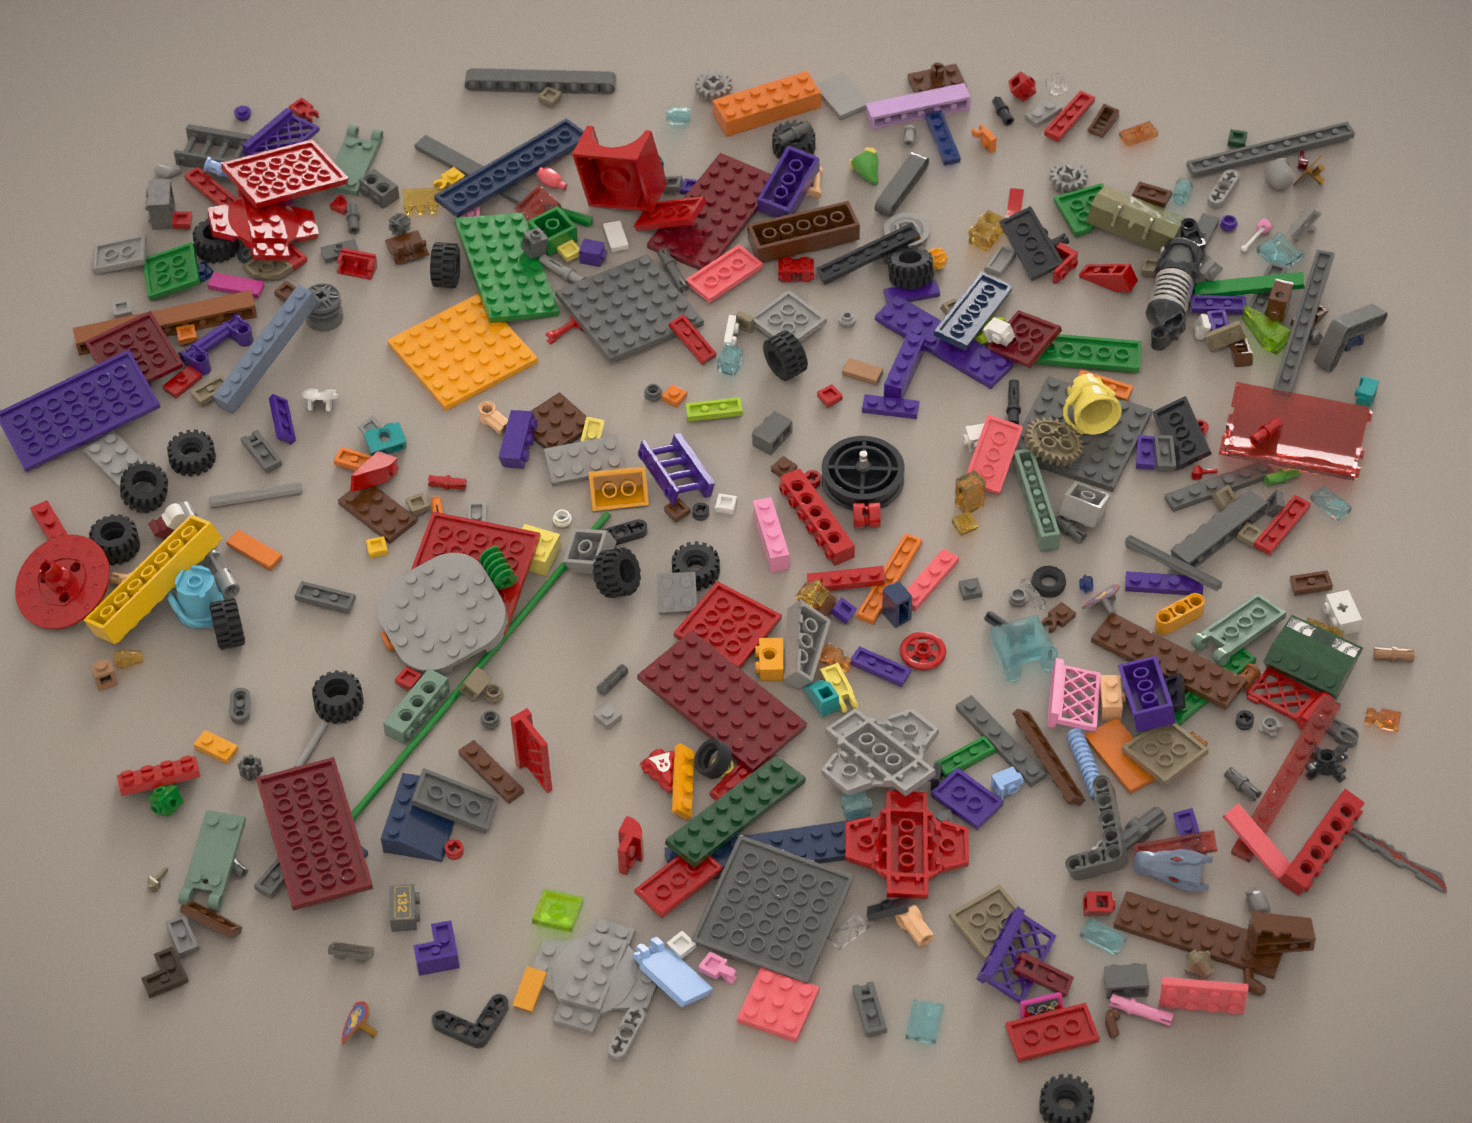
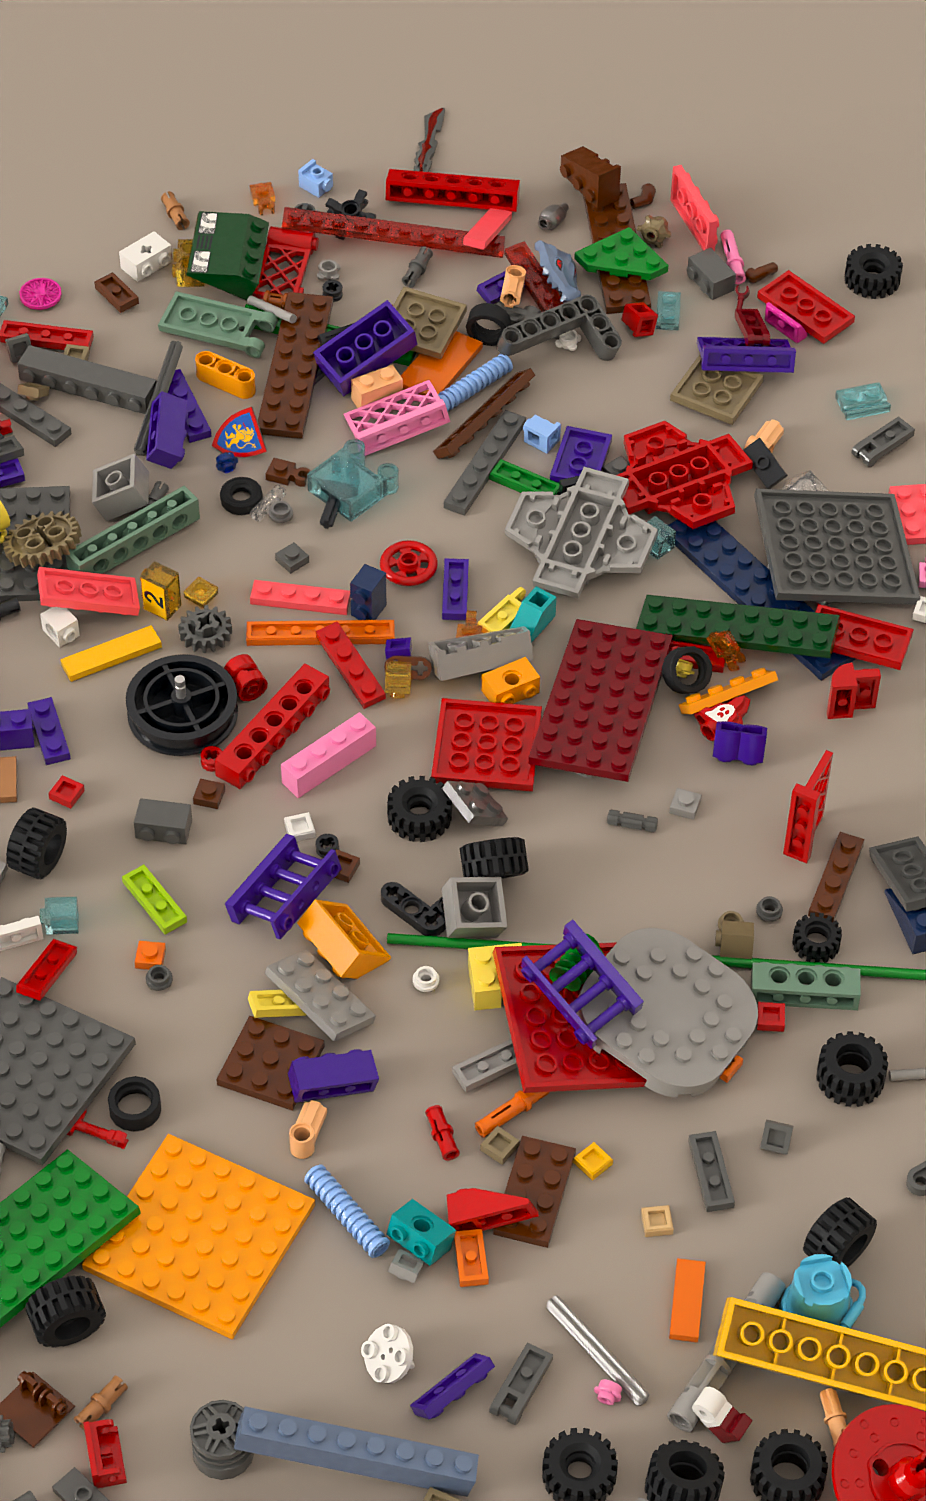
camera: 120 degrees left, 0 degrees up
none -> dark pink wheel [19,278,62,310]
none -> yellow tile [60,625,162,682]
none -> medium nougat pin [74,1375,128,1431]
none -> black tyre [108,1076,161,1132]
none -> dark purple brick [146,391,188,469]
none -> dark grey gear [178,605,232,653]
none -> light grey bar [247,296,297,323]
none -> light blue brick [298,159,333,198]
none -> light blue piece [304,1164,390,1258]
none -> black tyre [466,303,511,346]
none -> light nougat piece [500,265,526,308]
none -> dark purple fence [521,919,644,1049]
none -> green plate [574,227,669,280]
none -> bright pink plate [594,1379,622,1405]
none -> tan tile [641,1205,674,1237]
none -> clear orange plate [706,631,746,671]
none -> dark purple brick [712,721,767,766]
none -> dark red hand [735,285,750,309]
none -> dark grey plate [760,1120,794,1154]
none -> black tyre [792,912,842,963]

